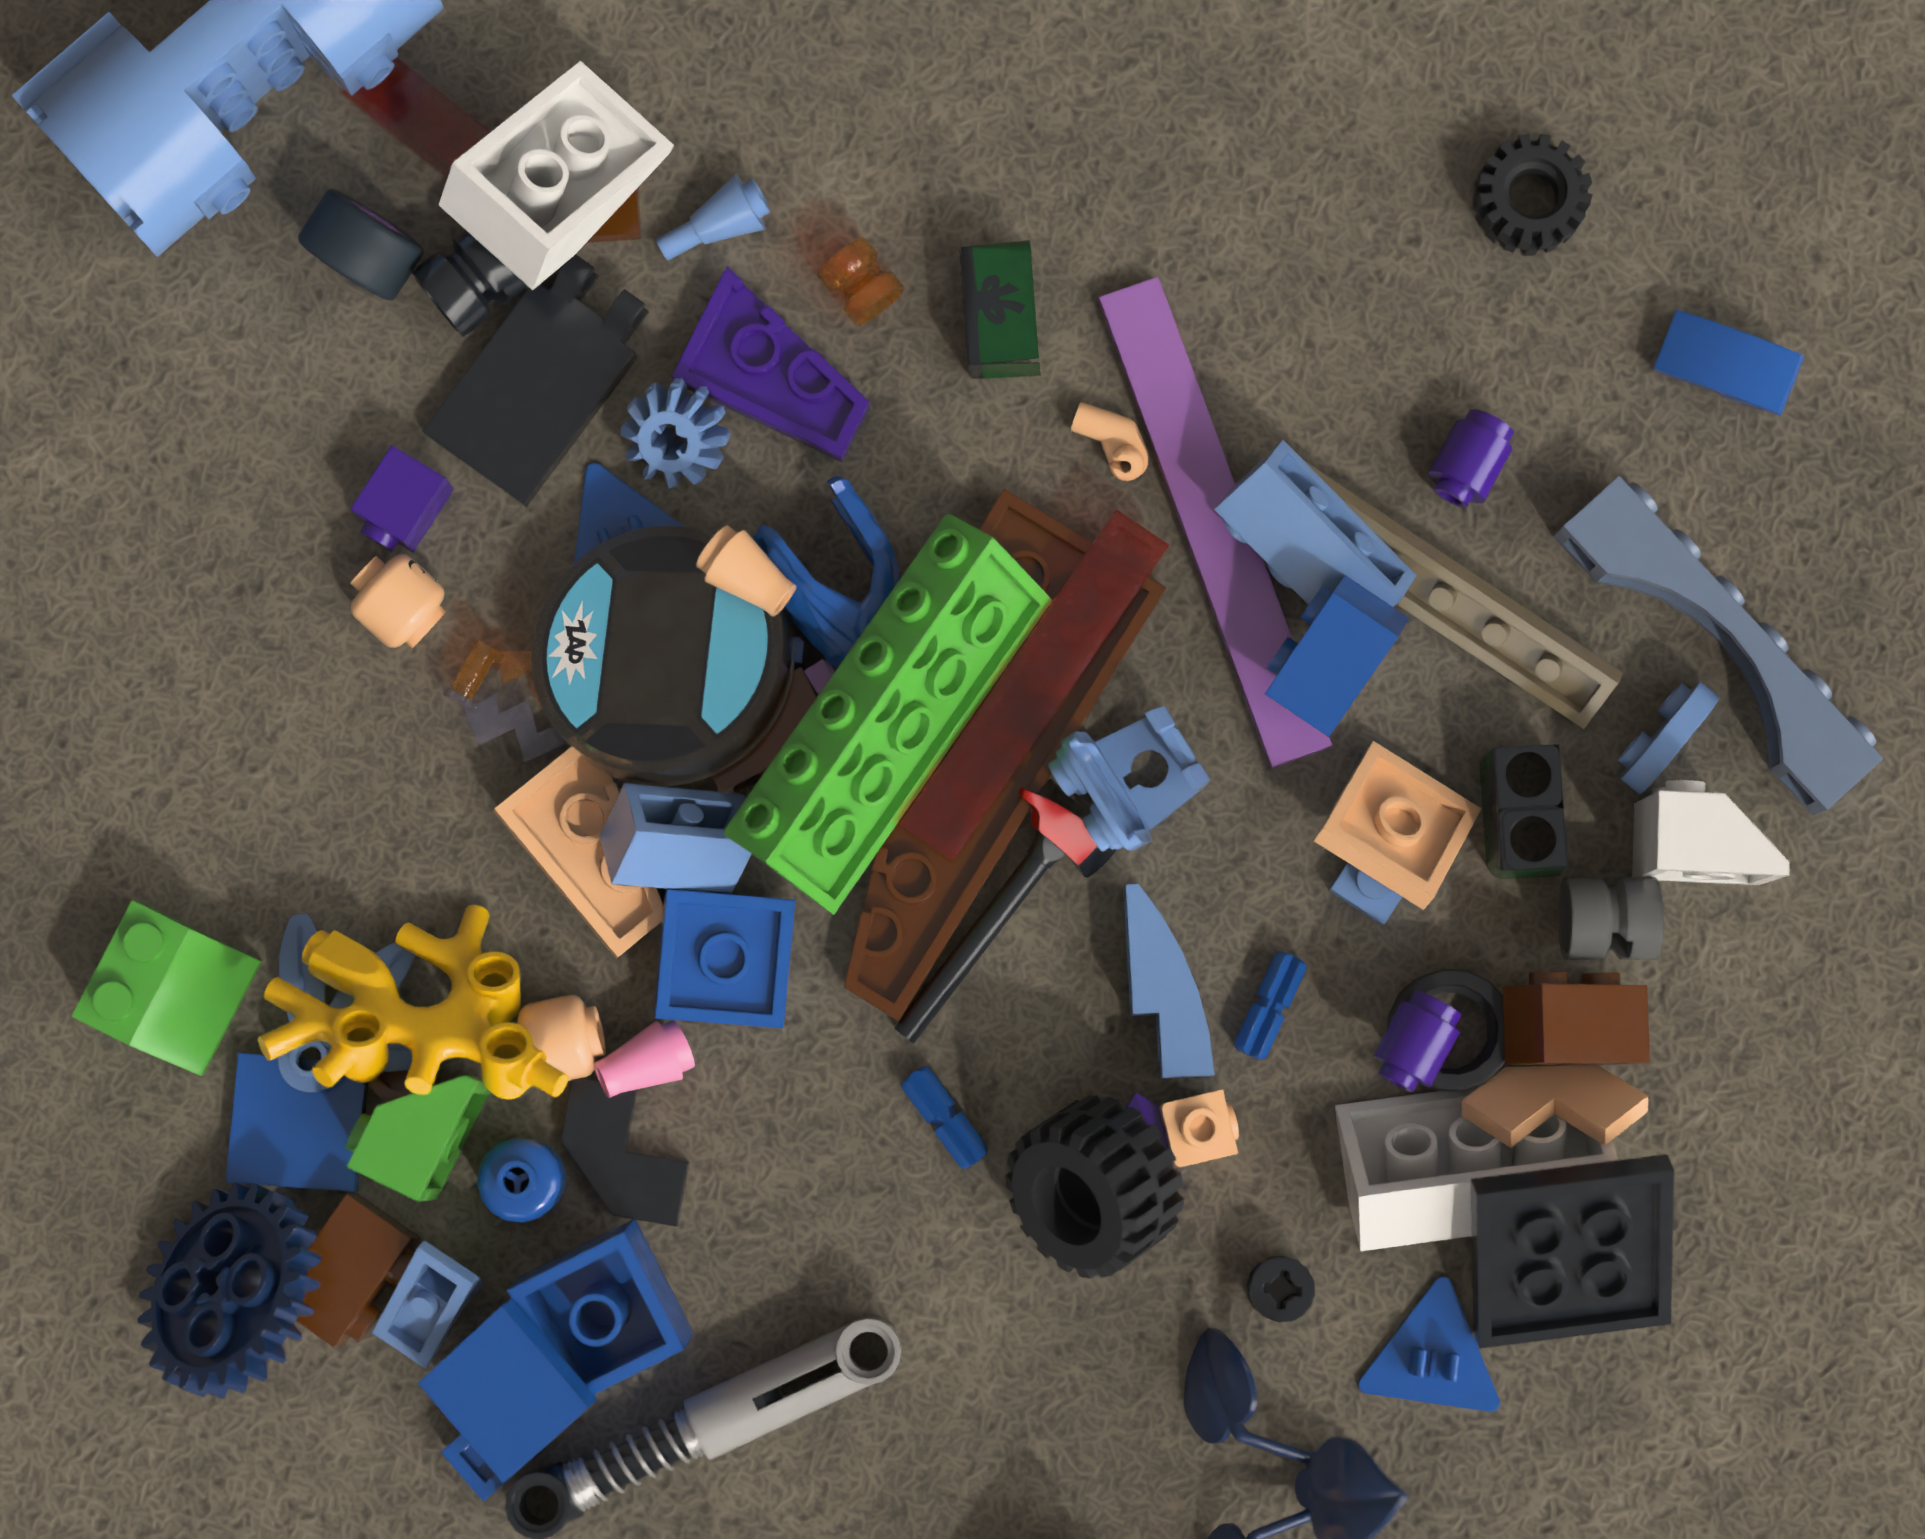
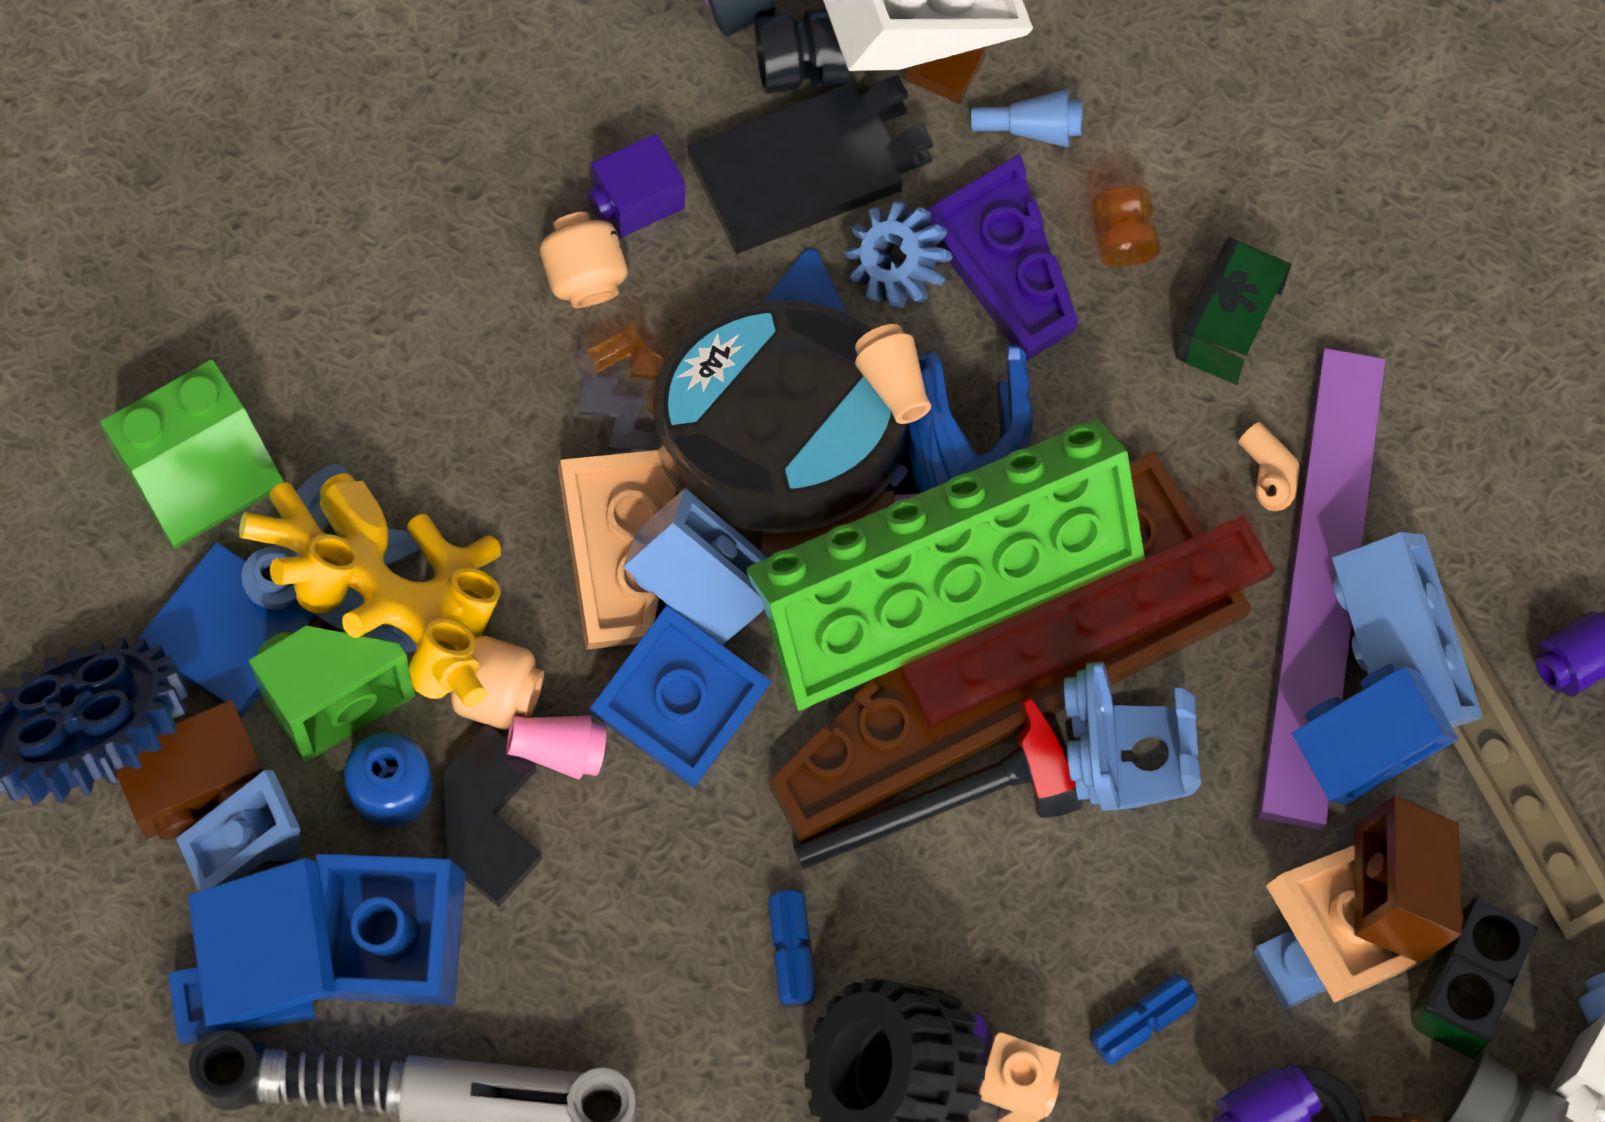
camera: 25 degrees right, 15 degrees down
medium blue slope [1123,884,1215,1079] -> none
none -> reddish brown brick [1354,795,1463,963]

